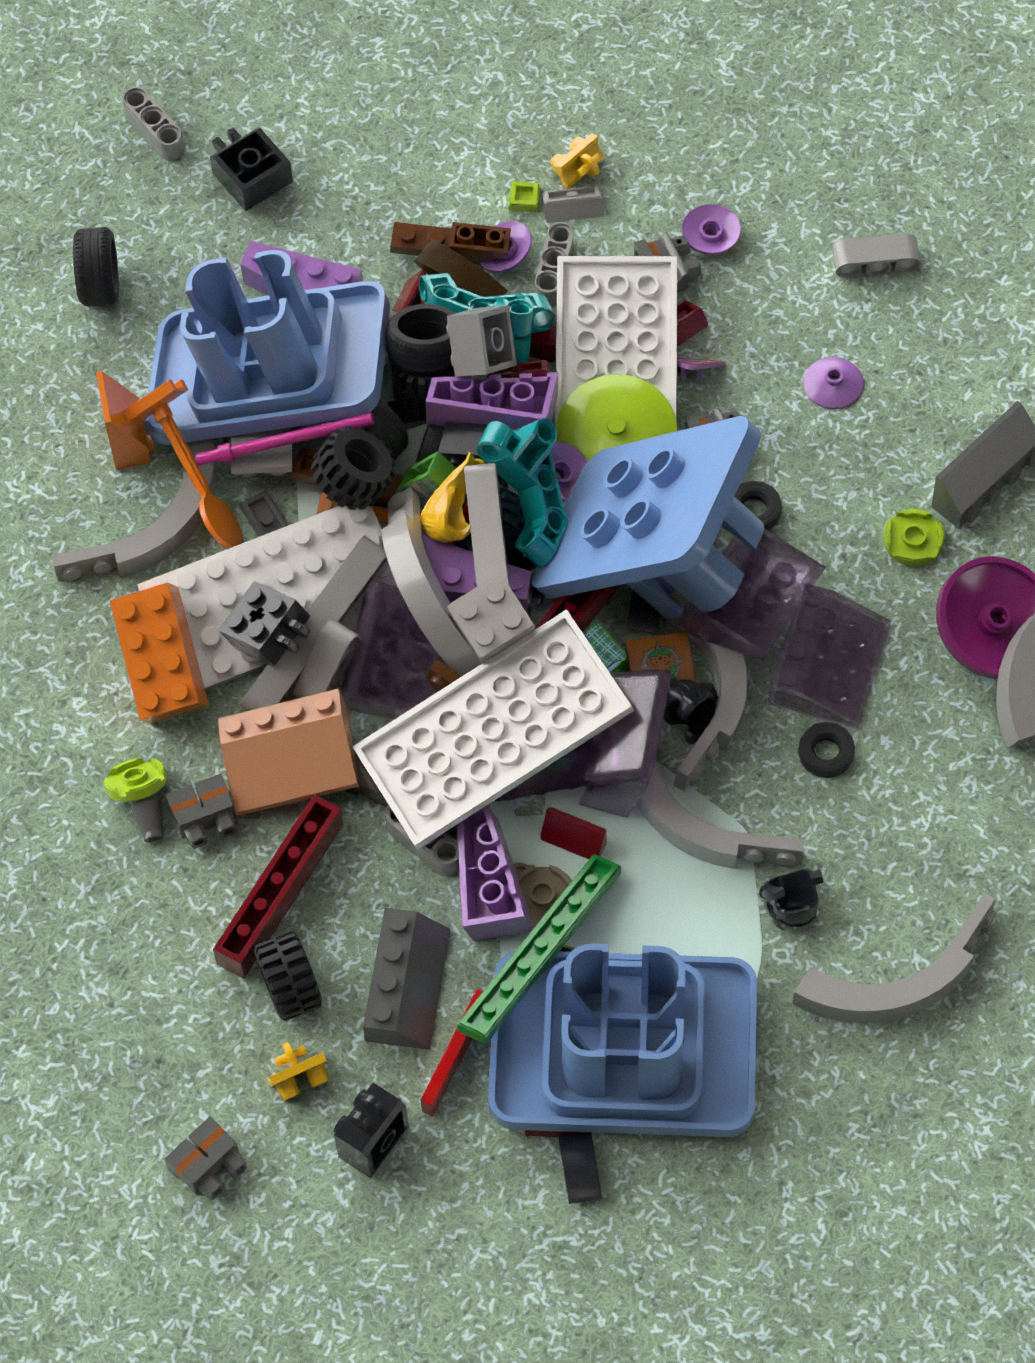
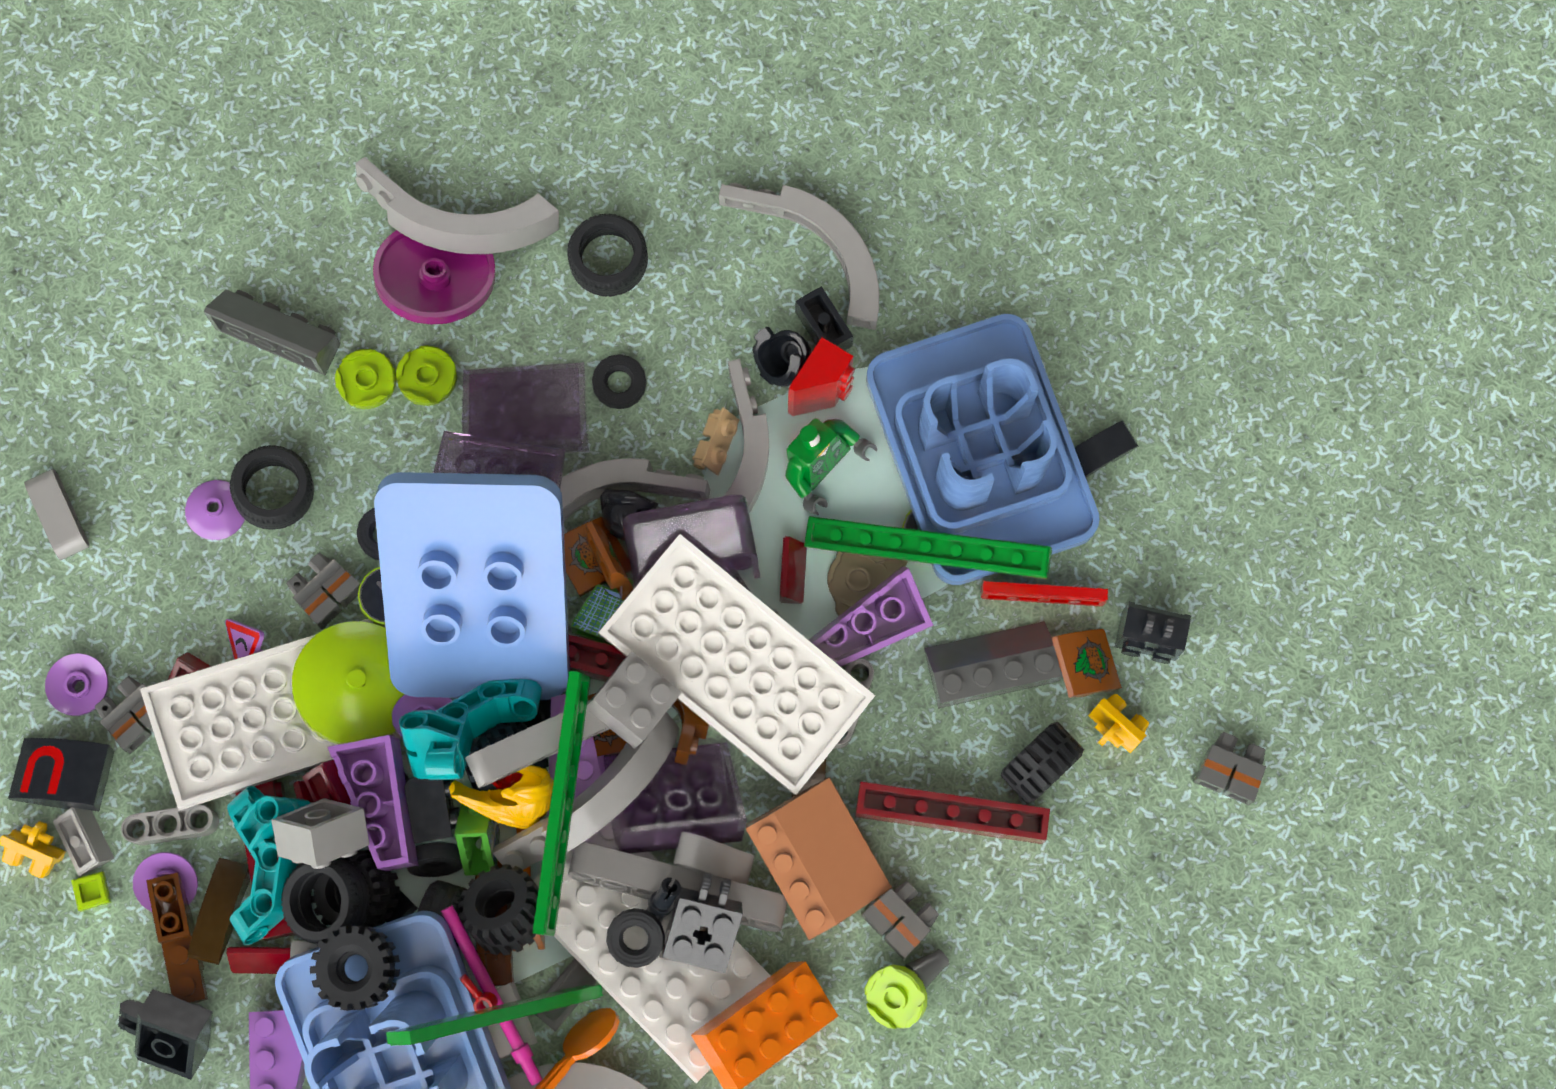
camera: 115 degrees left, 15 degrees up
none -> black slope [8,738,115,812]
none -> black hinge [118,989,213,1080]
none -> black tyre [230,445,314,530]
none -> black tyre [310,926,400,1011]
none -> green tile [386,985,603,1046]
none -> lime tile [396,345,457,406]
none -> red hand [459,974,498,1011]
none -> green tile [533,671,591,936]
none -> black tyre [567,213,648,297]
none -> dark orange slope [586,522,633,601]
none -> black tyre [606,908,665,968]
none -> black pin [646,877,682,923]
none -> tan hinge [692,407,739,475]
none -> green torso [785,418,877,515]
none -> red slope [788,337,855,416]
none -> black brick [795,286,853,351]
none -> dark orange slope [1052,629,1122,698]

